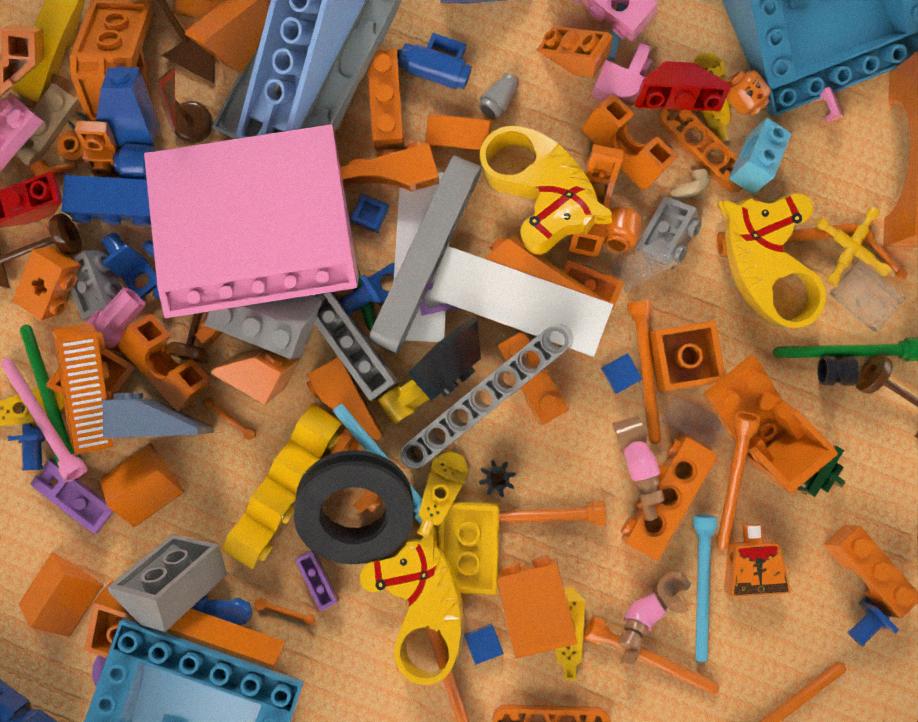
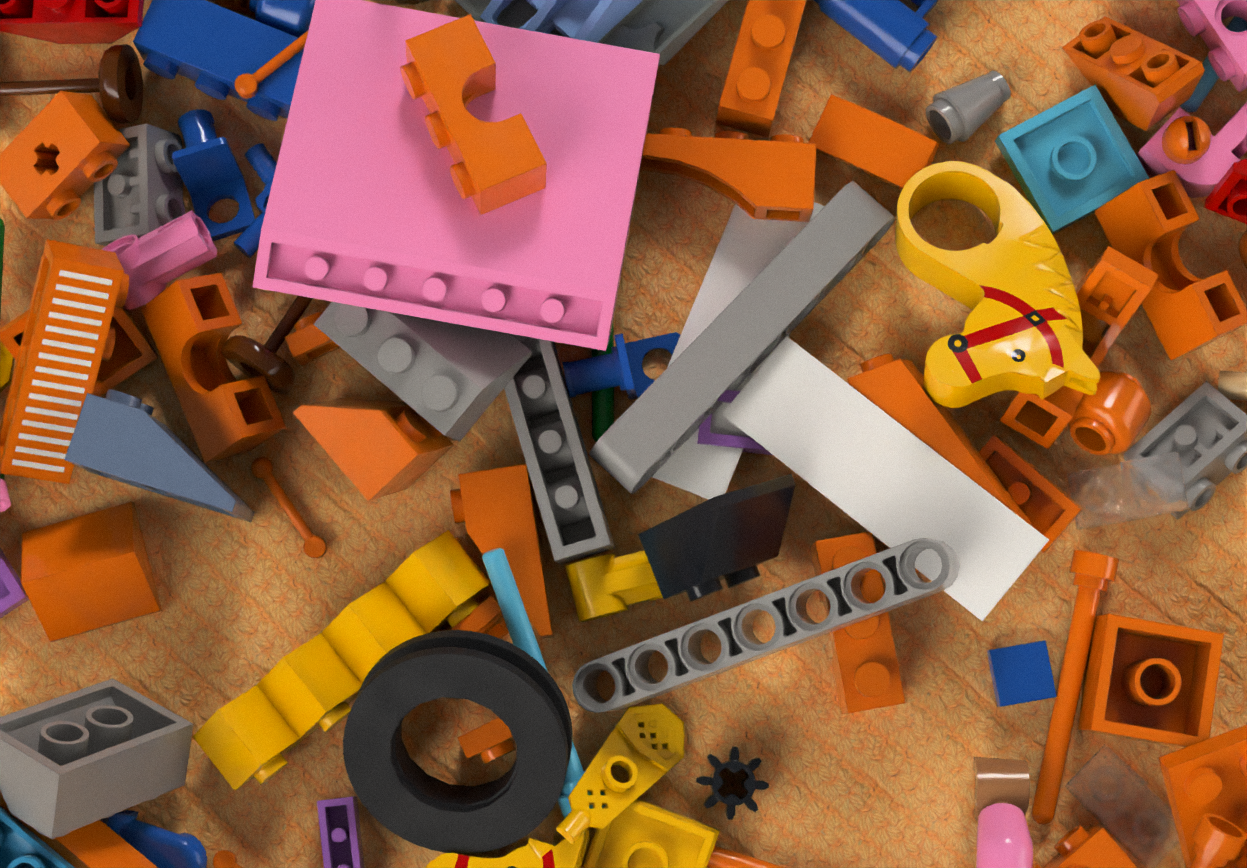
camera: 20 degrees right, 5 degrees down
blue tile [350,194,390,234] -> none
none -> orange hinge [234,31,308,99]
none -> orange arch [400,14,547,215]
none -> medium azure plate [995,84,1149,235]
none -> orange hinge [1162,116,1211,164]

